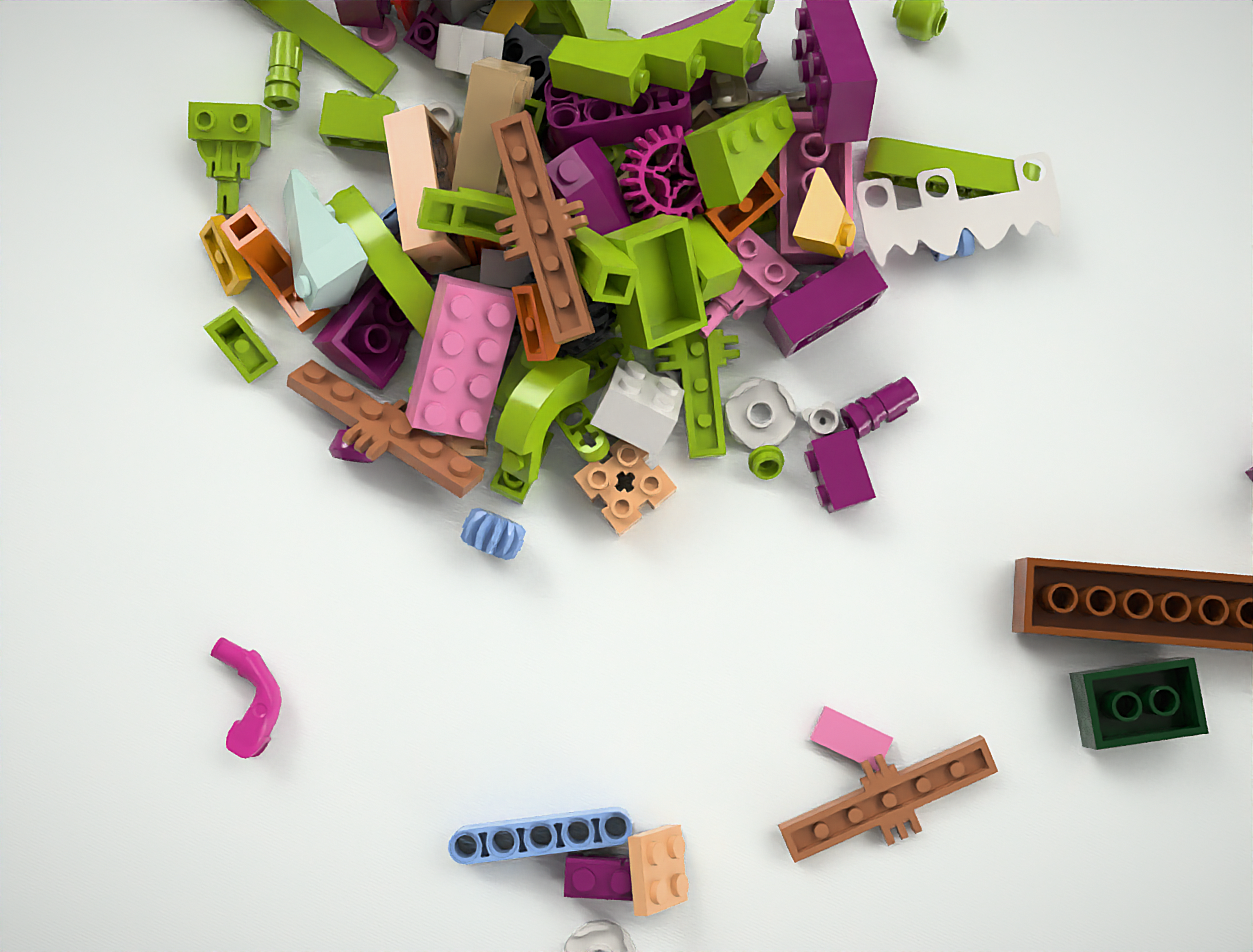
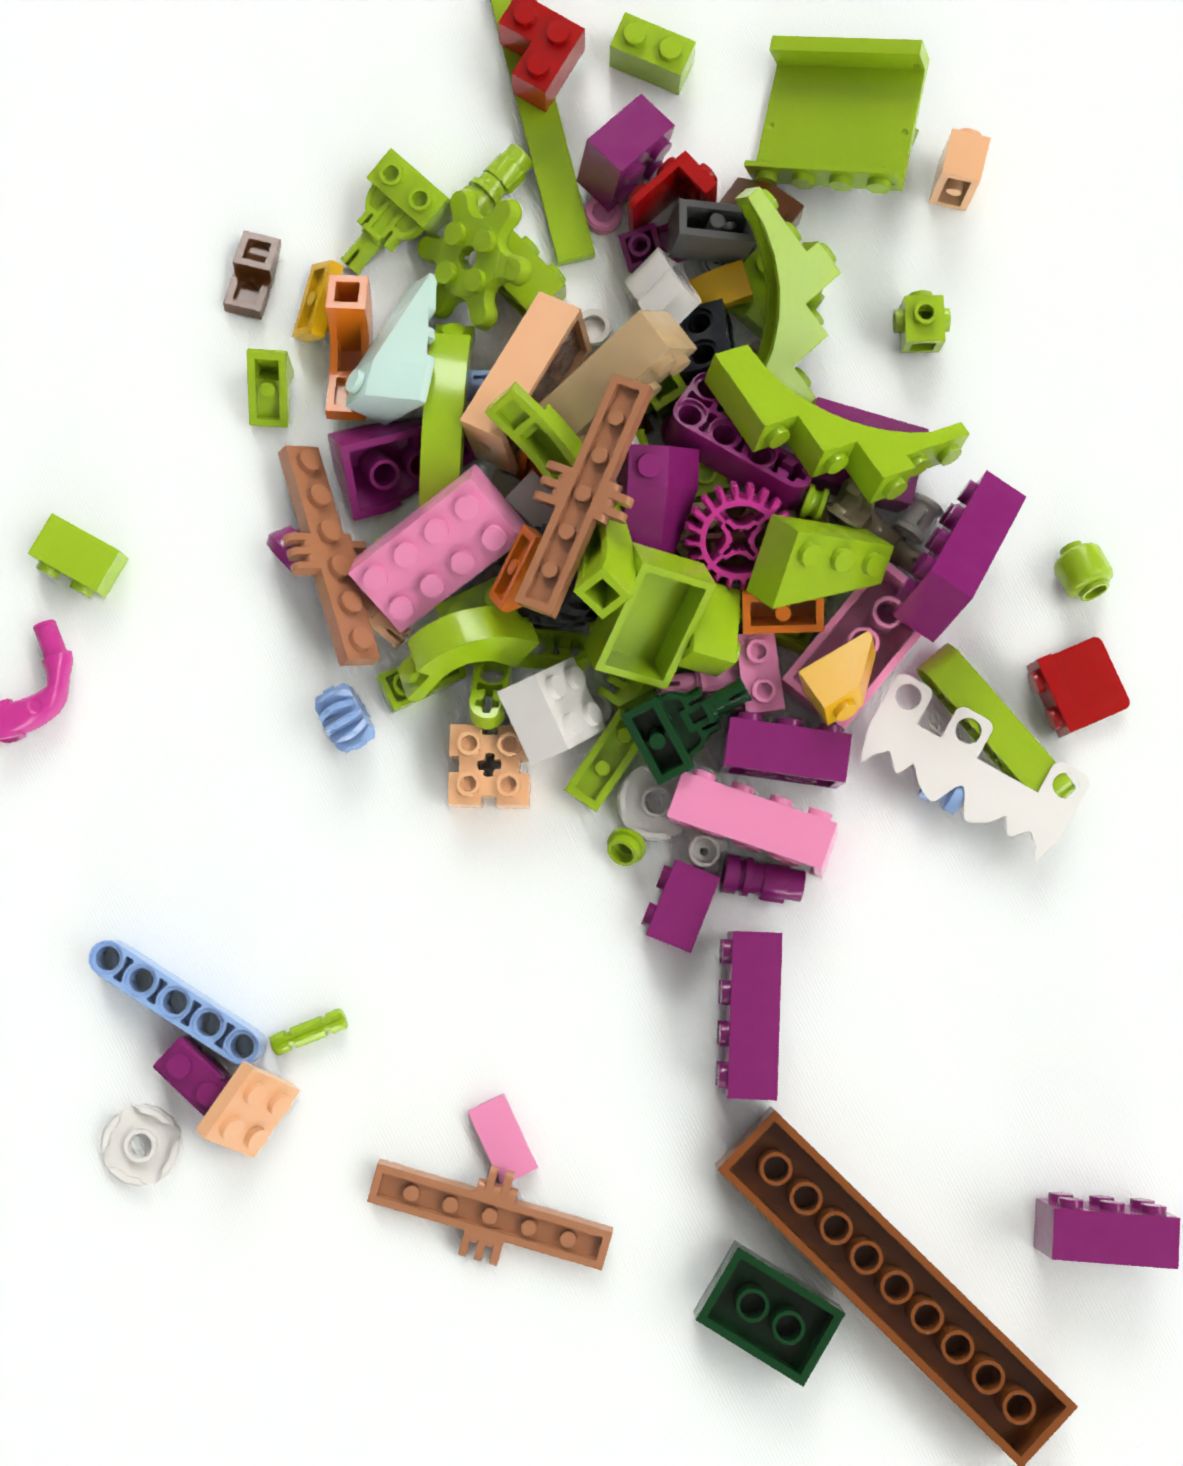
camera: 40 degrees right, 0 degrees up
none -> lime brick [27,513,129,598]
none -> slope [223,230,282,320]
none -> lime axle [269,1008,348,1055]
none -> lime plate [417,189,532,331]
none -> dark green brick [620,677,752,786]
none -> bright pink wedge [667,768,838,878]
none -> magenta brick [715,931,783,1101]
none -> lime bush [799,483,830,521]
none -> white bush [892,492,944,545]
none -> red bracket [1026,637,1130,738]

